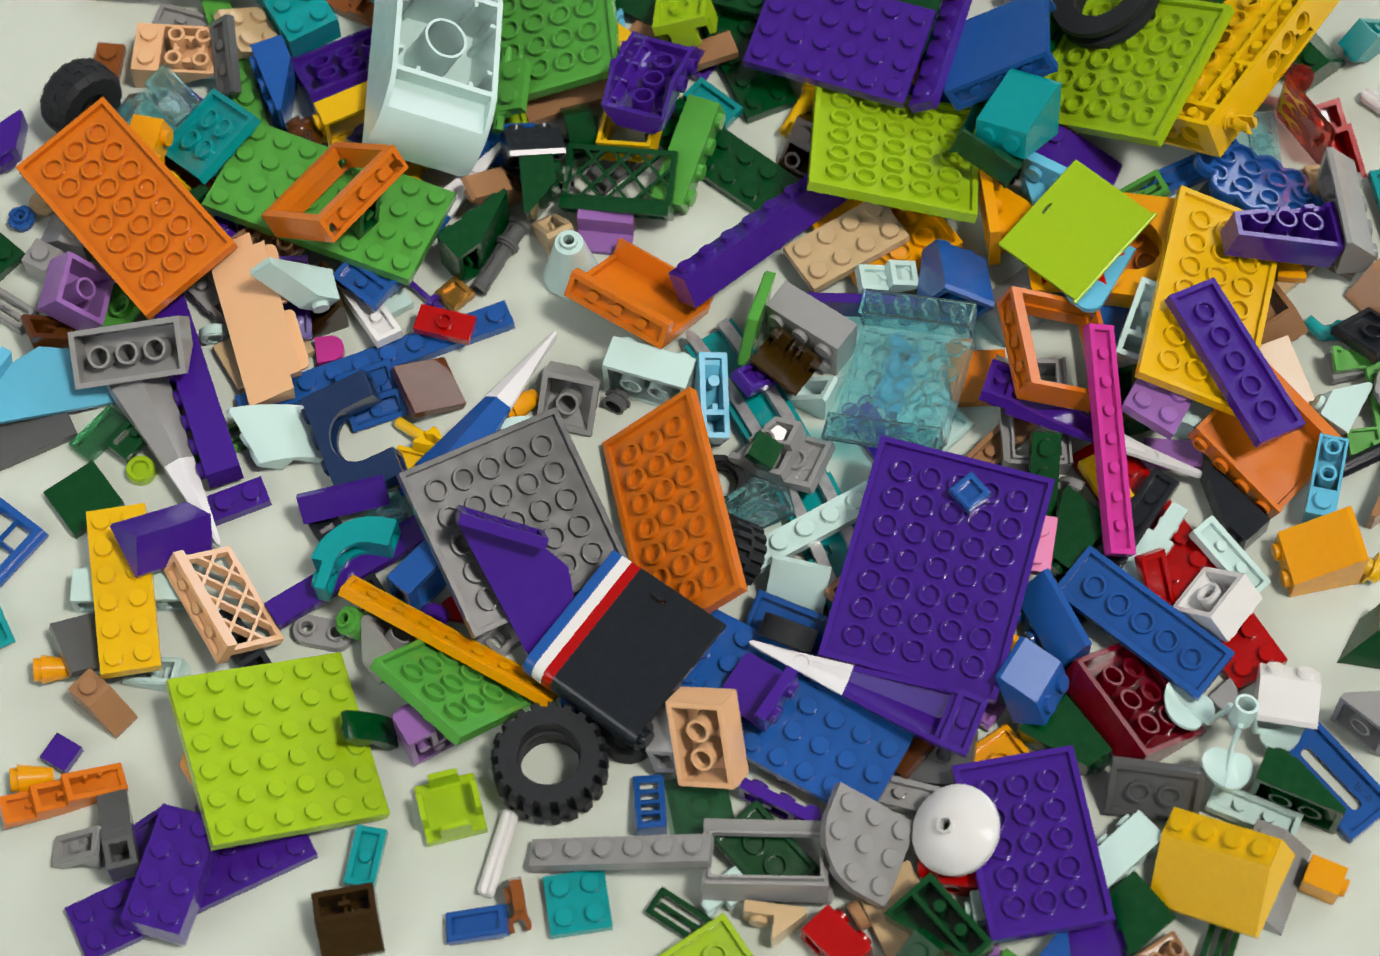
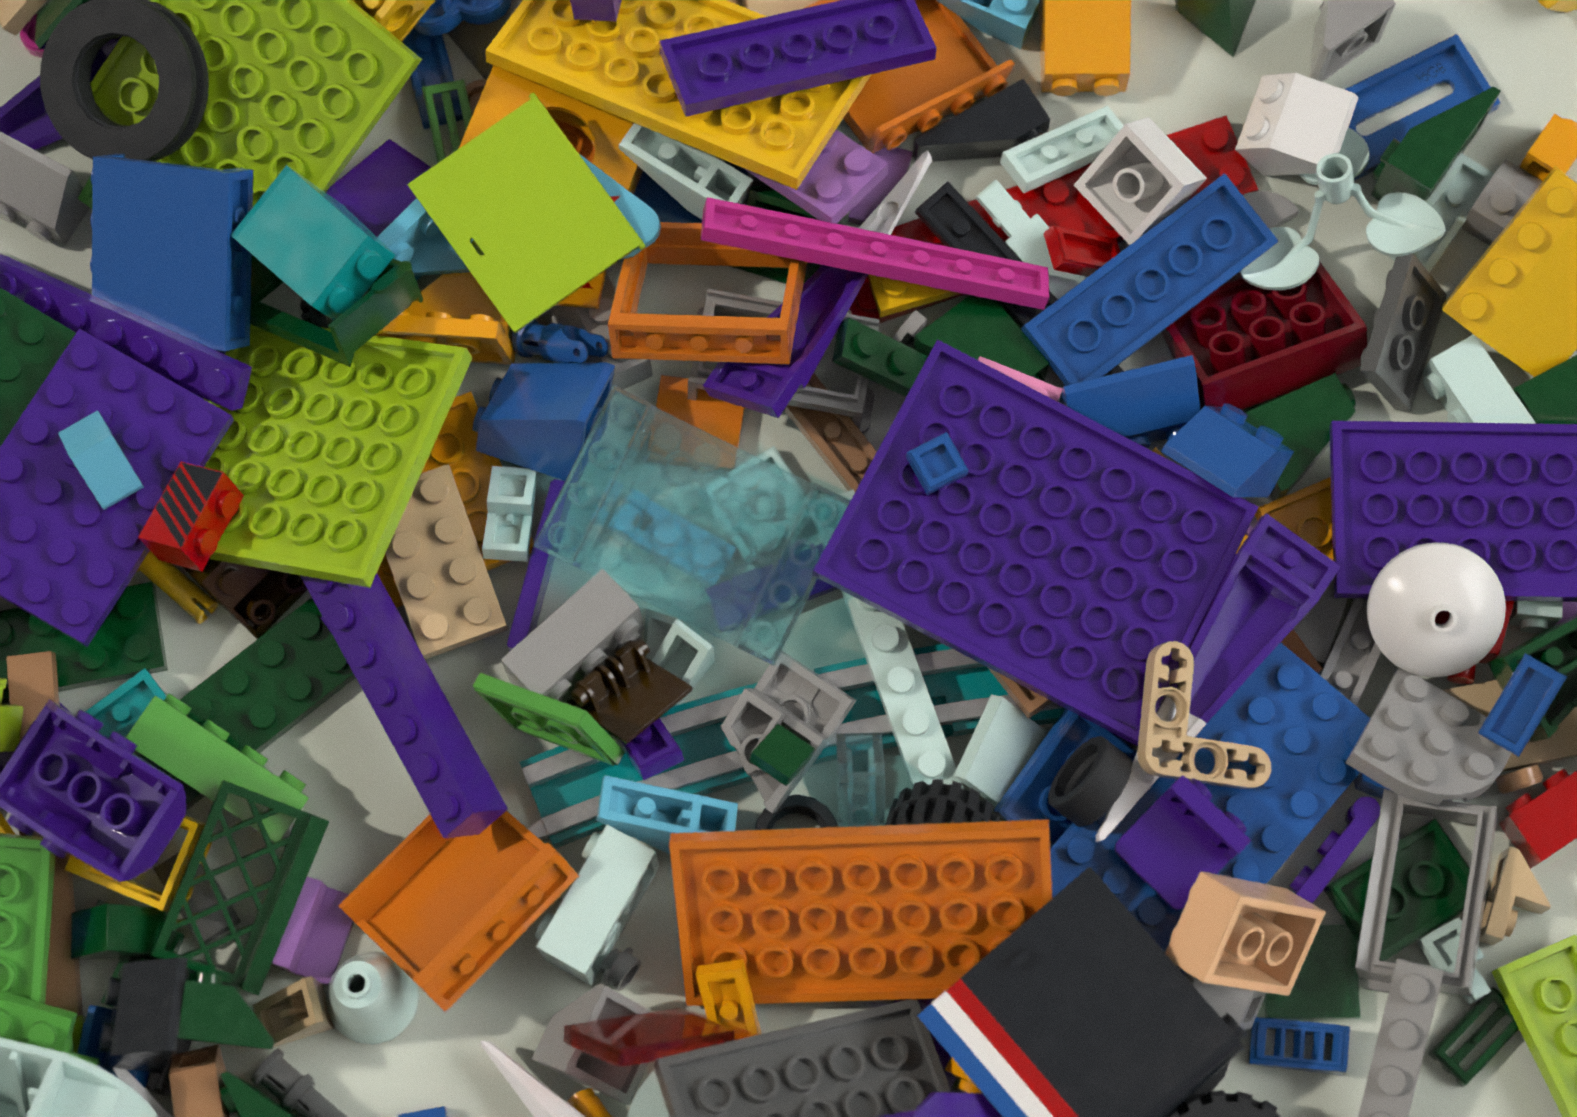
camera: 80 degrees left, 10 degrees up
none -> medium azure slope [58,410,144,510]
none -> red brick [138,461,244,572]
none -> blue piece [512,320,609,363]
none -> clear red tile [564,1008,735,1067]
none -> light orange plate [696,959,762,1045]
none -> tan beam [1137,641,1272,789]
none -> blue tile [1478,653,1567,757]

